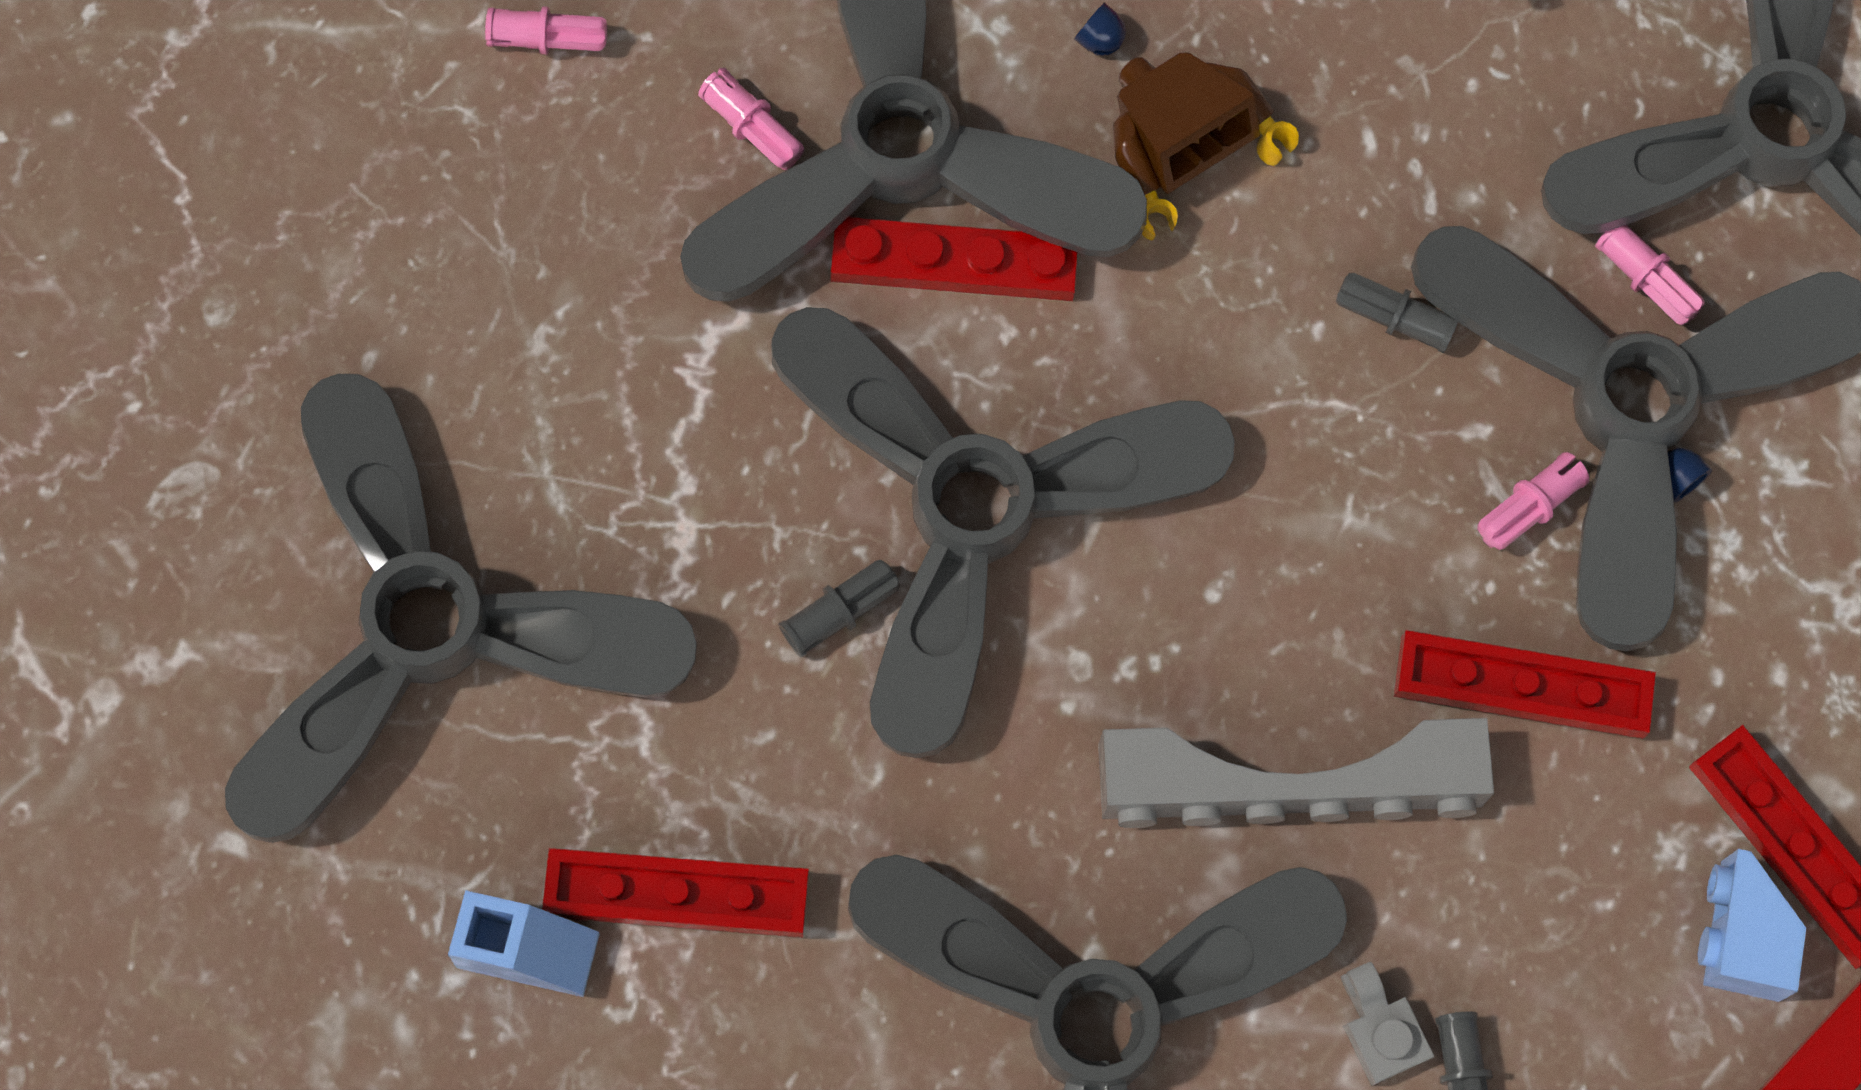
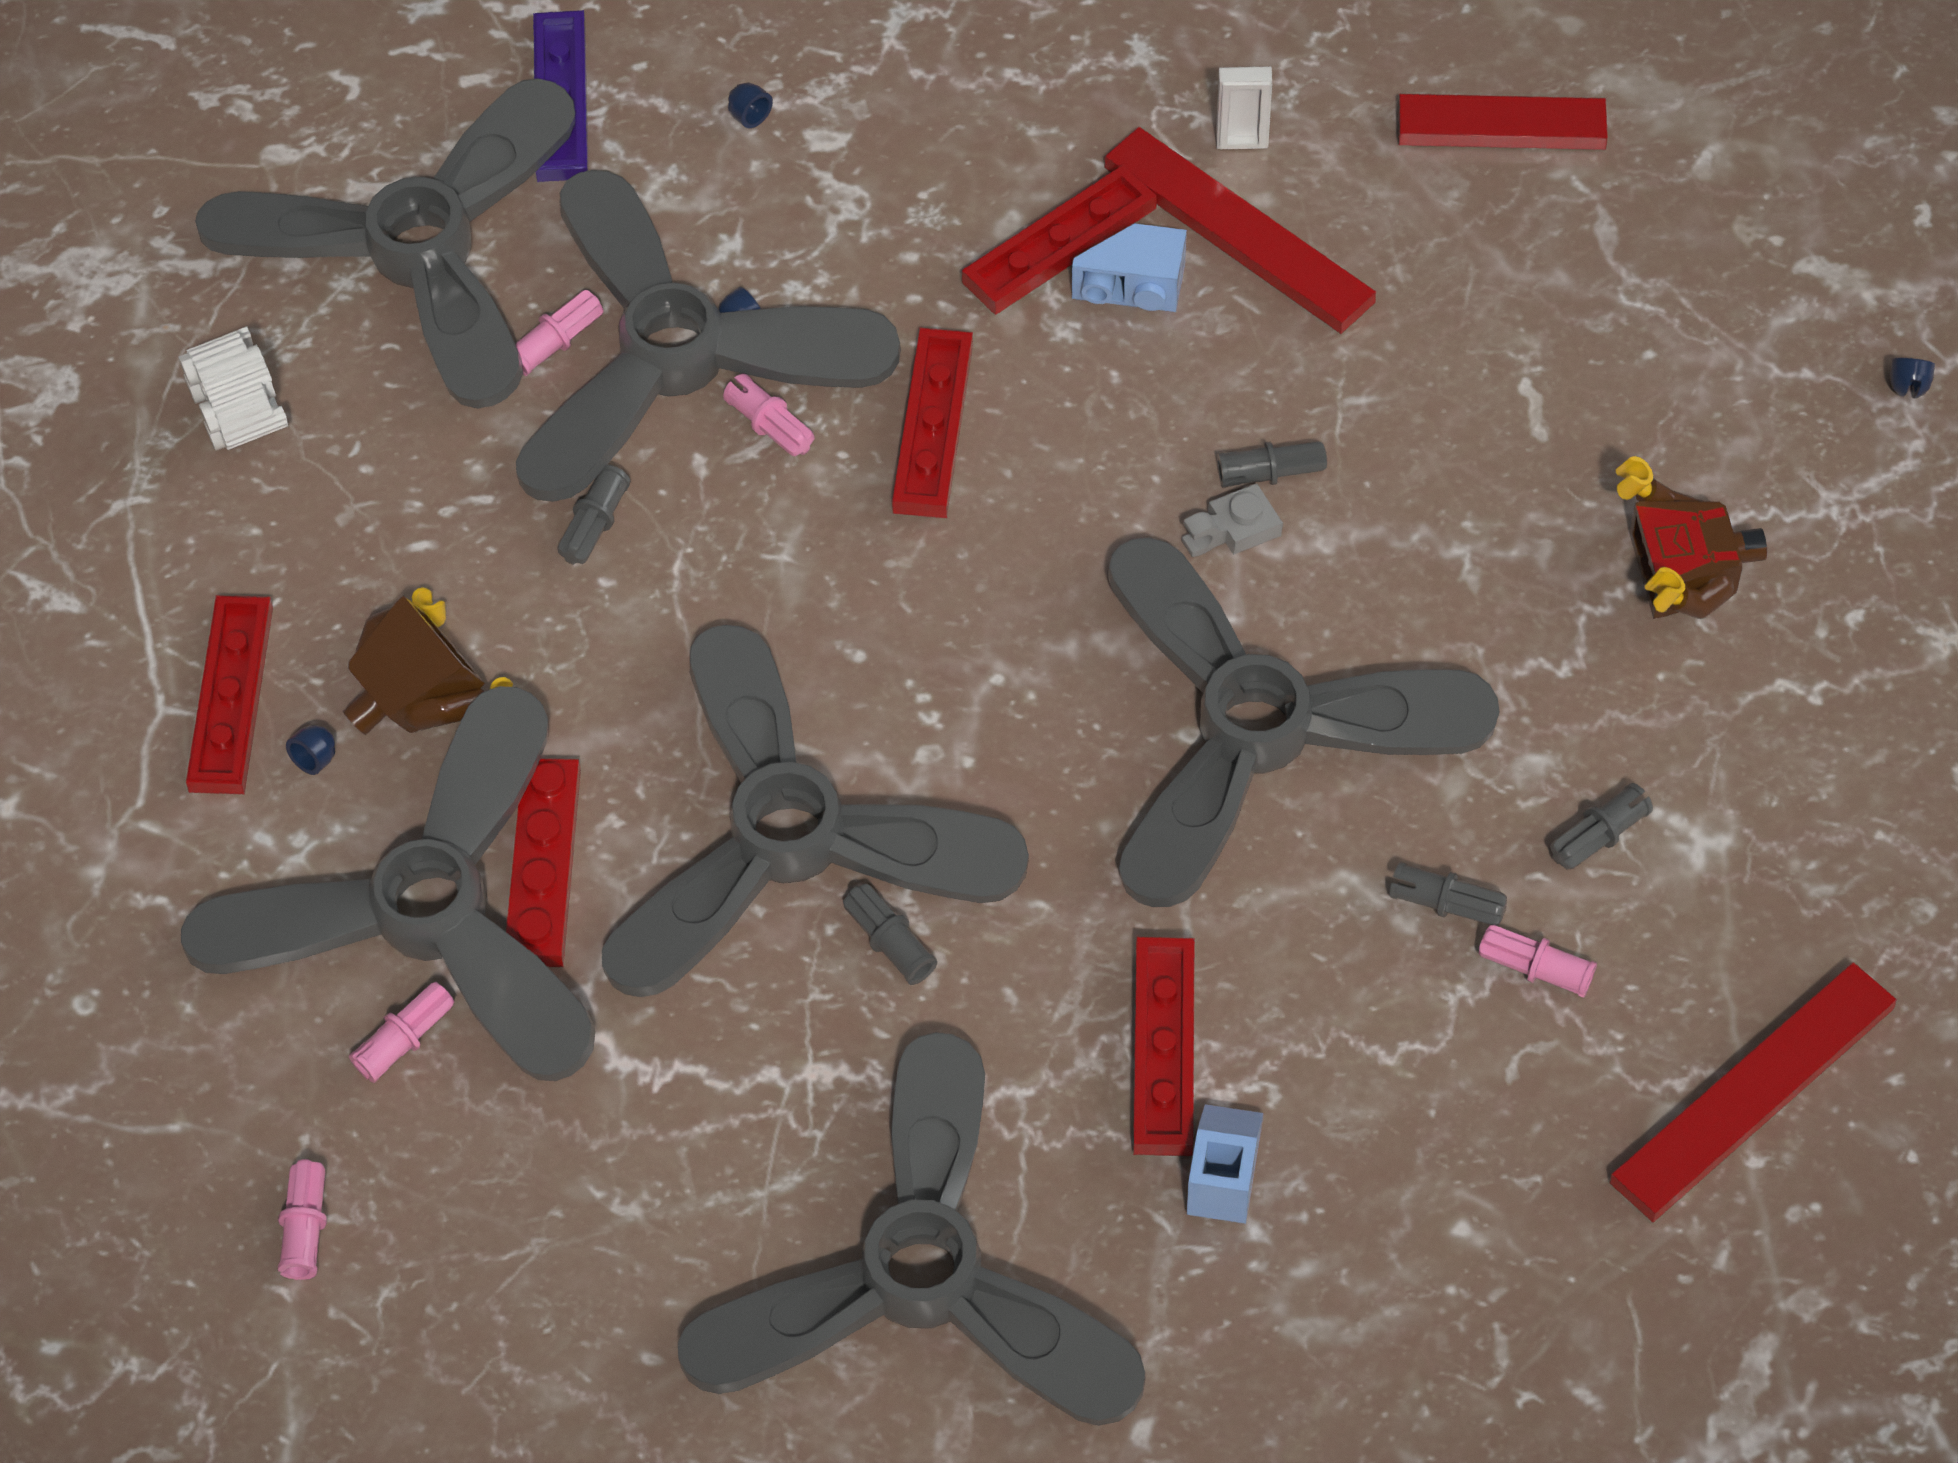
camera: 85 degrees left, 15 degrees down
light grey arch [1098,718,1494,828] -> none

